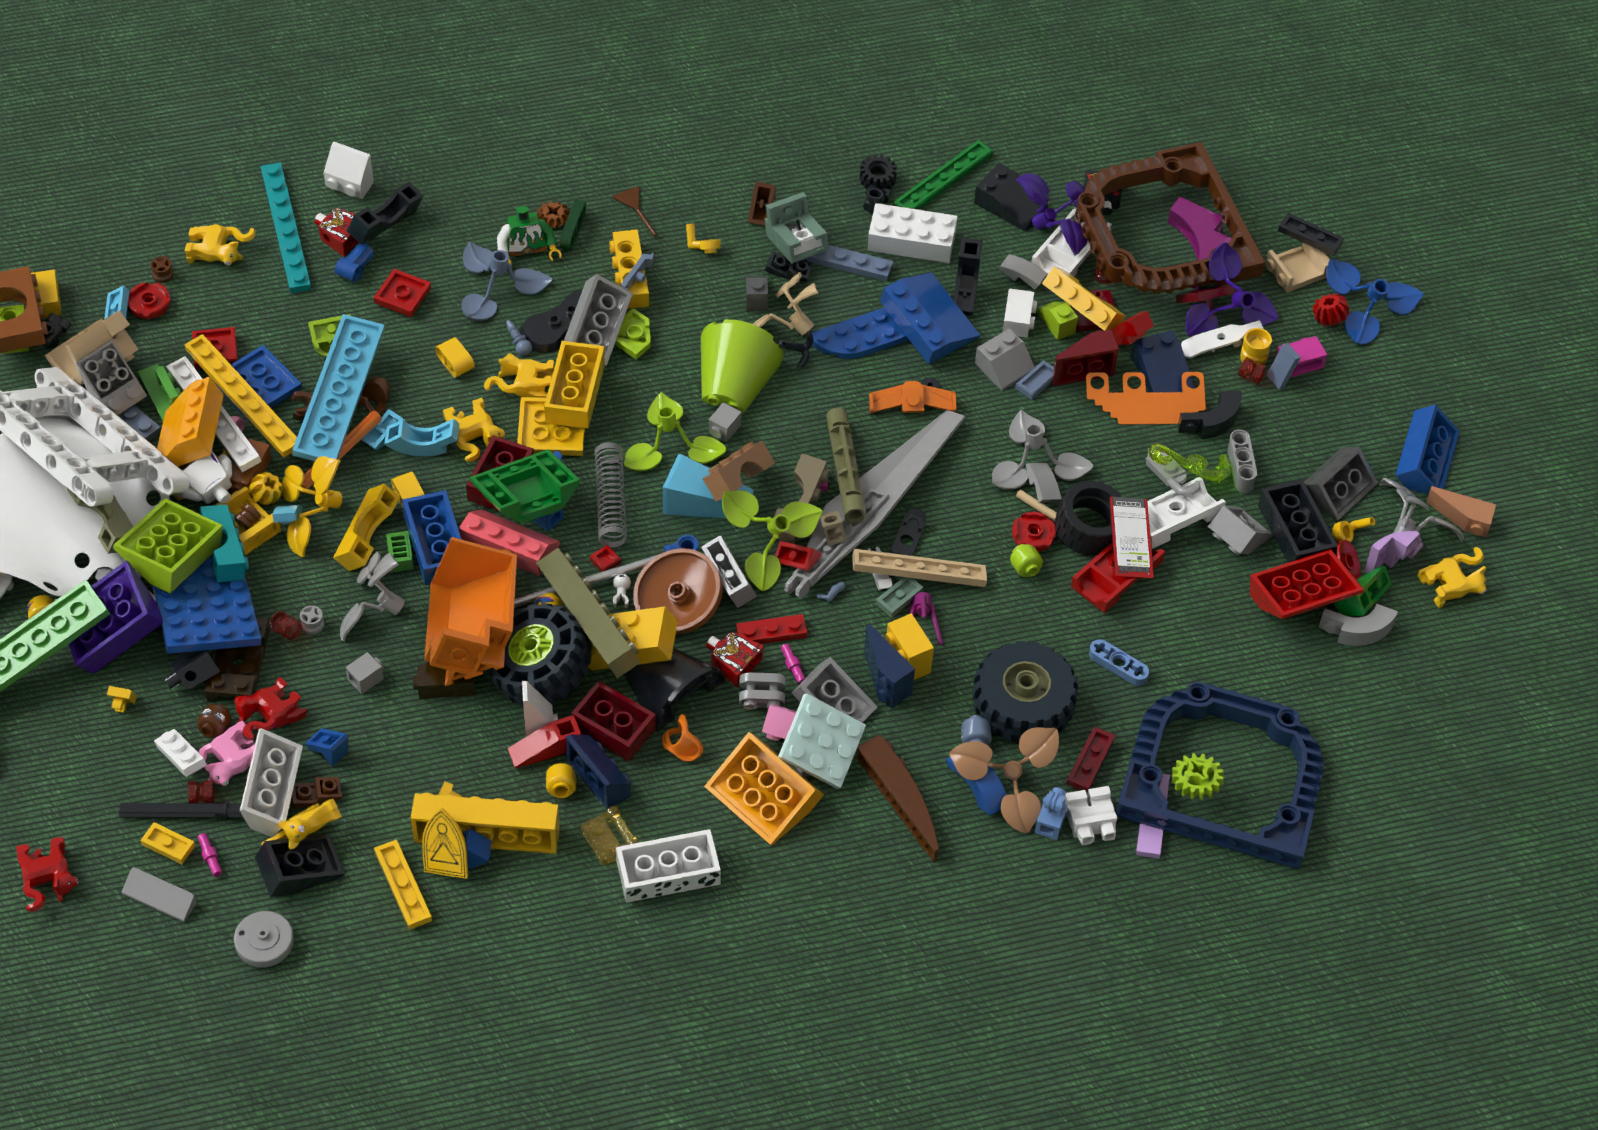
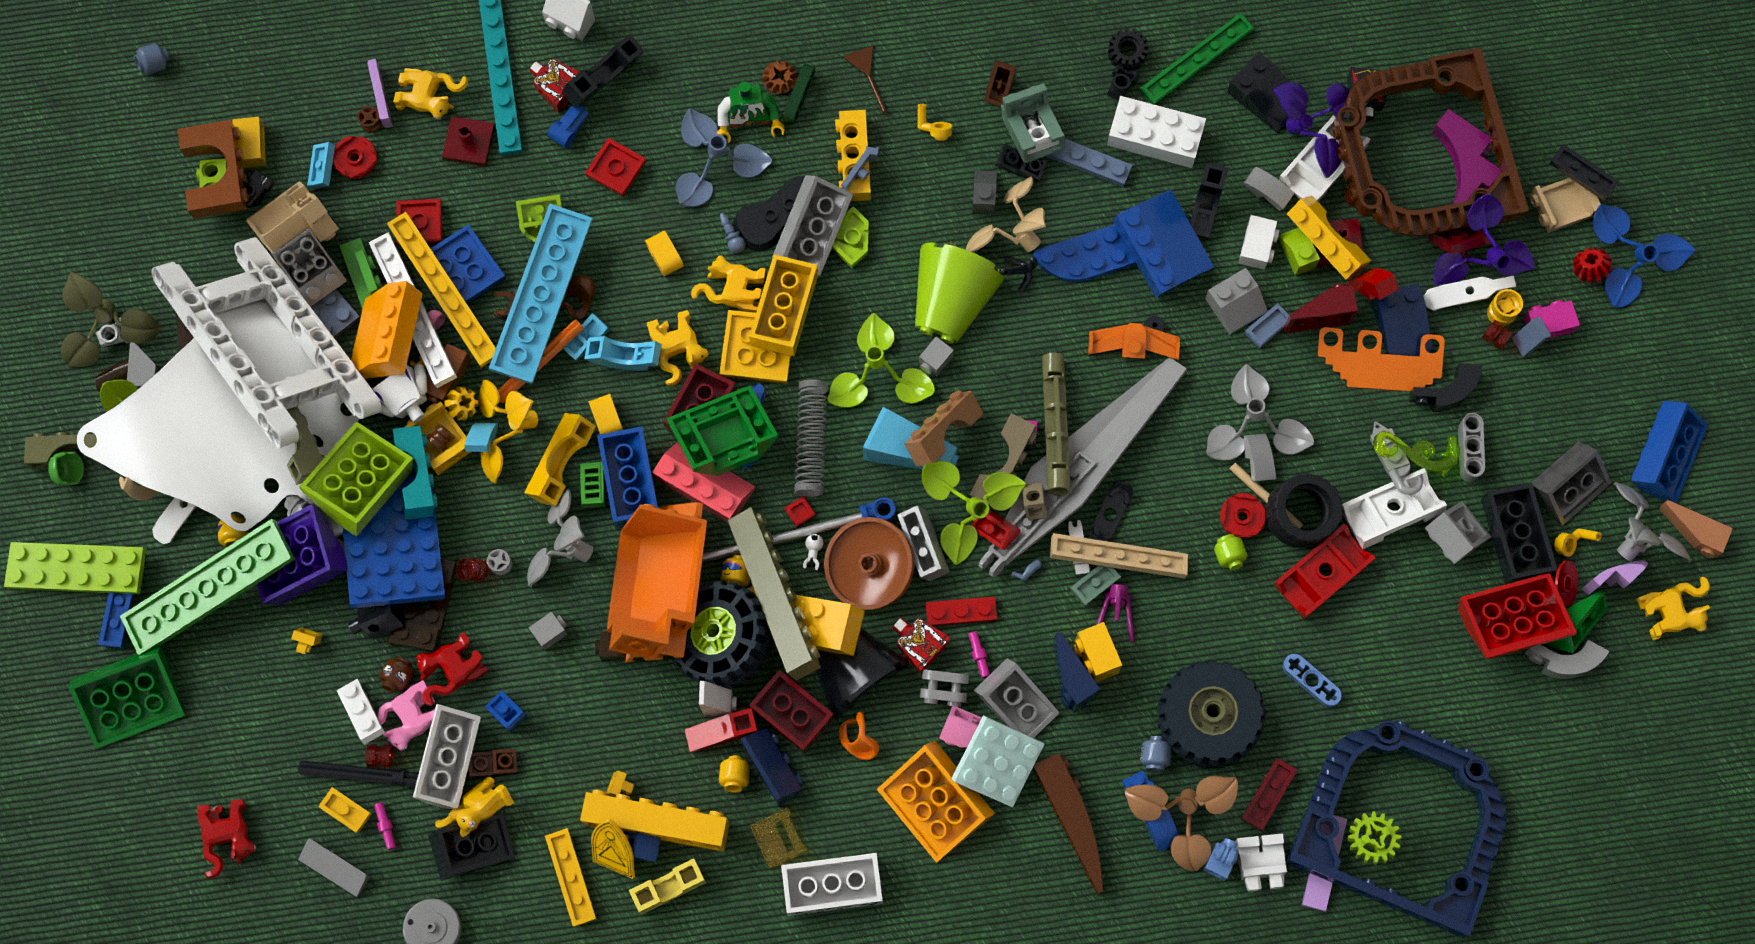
camera: 10 degrees right, 20 degrees up
sticker [1110,497,1154,578] -> none
none -> lavender tile [367,59,393,128]
none -> dark red tile [442,116,495,167]
none -> light yellow arch [629,859,706,915]

